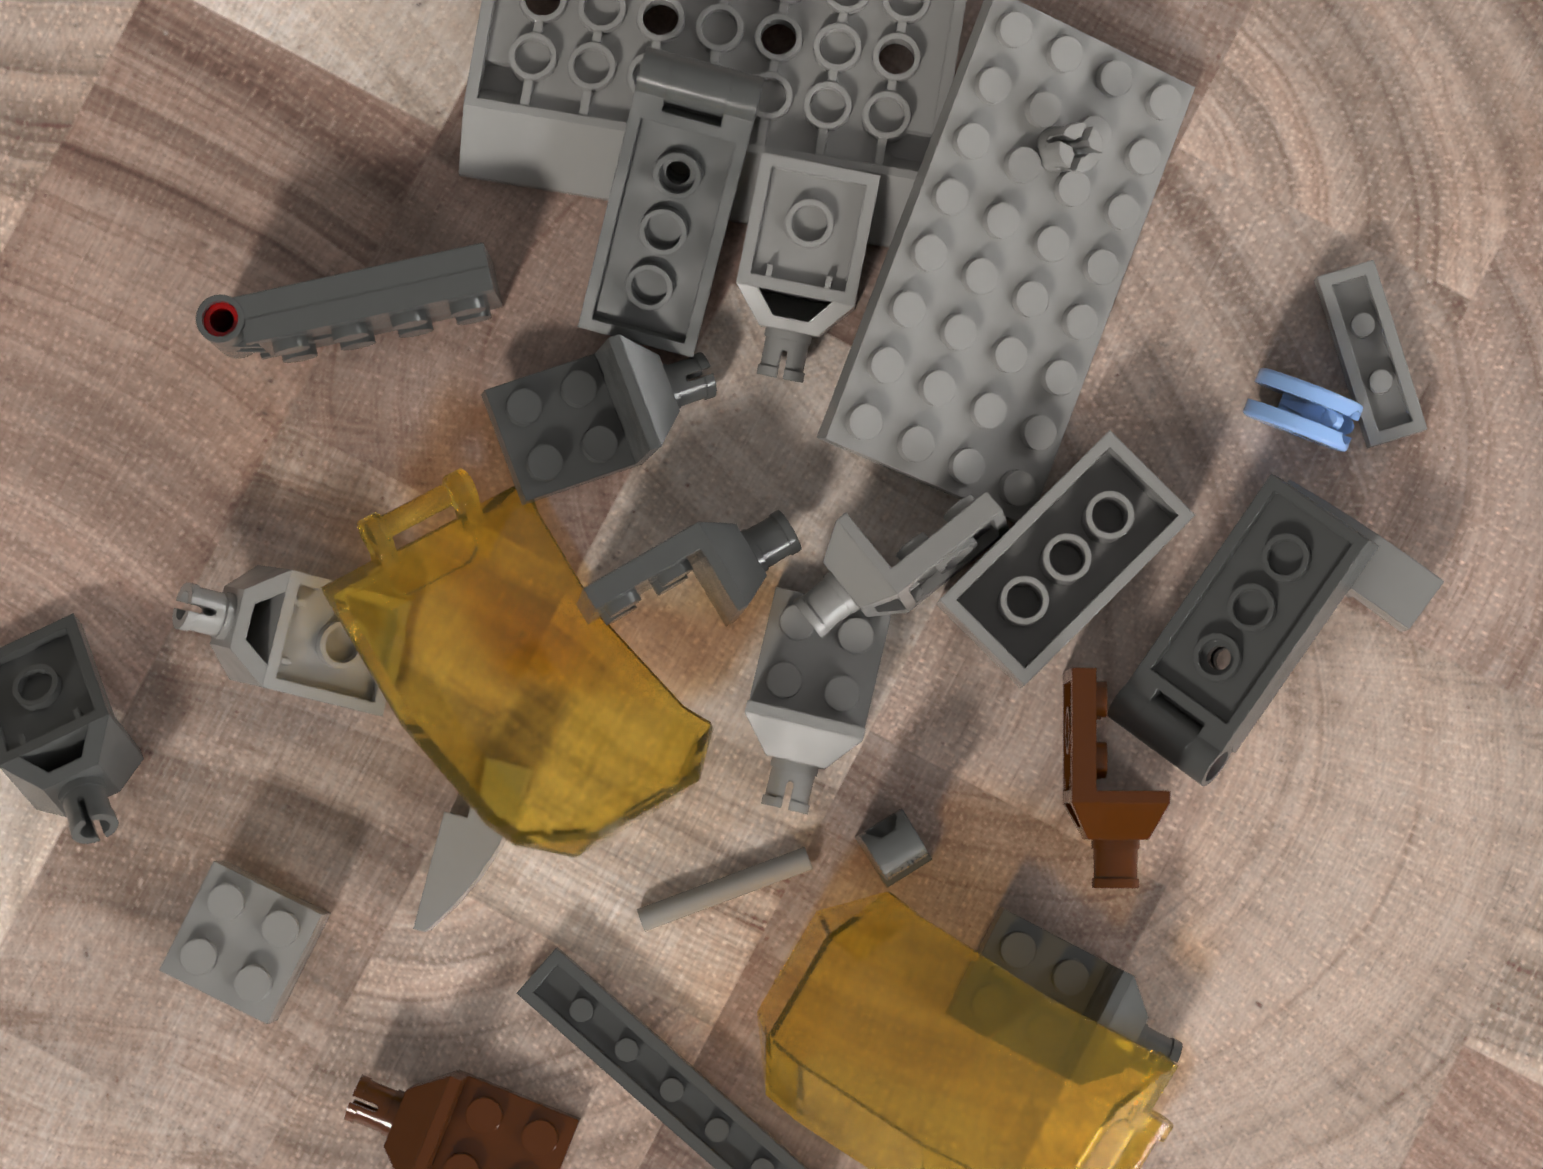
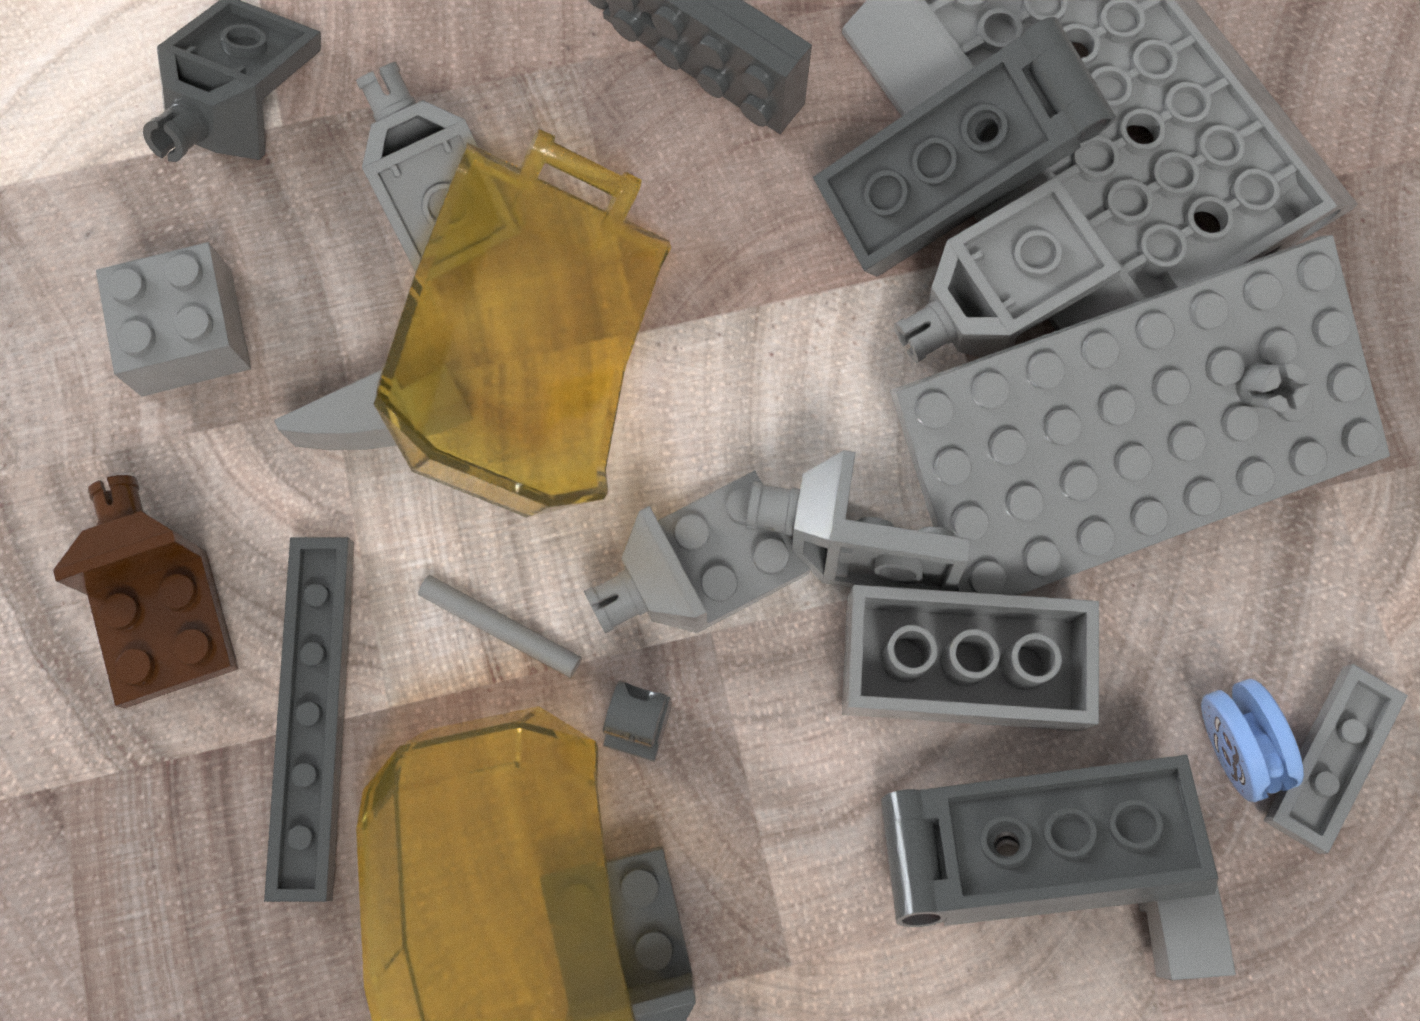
camera: 45 degrees right, 10 degrees down
dark grey plate [481,334,717,505] -> none
dark grey plate [576,510,801,626] -> none
reddish brown plate [1063,668,1170,888] -> none

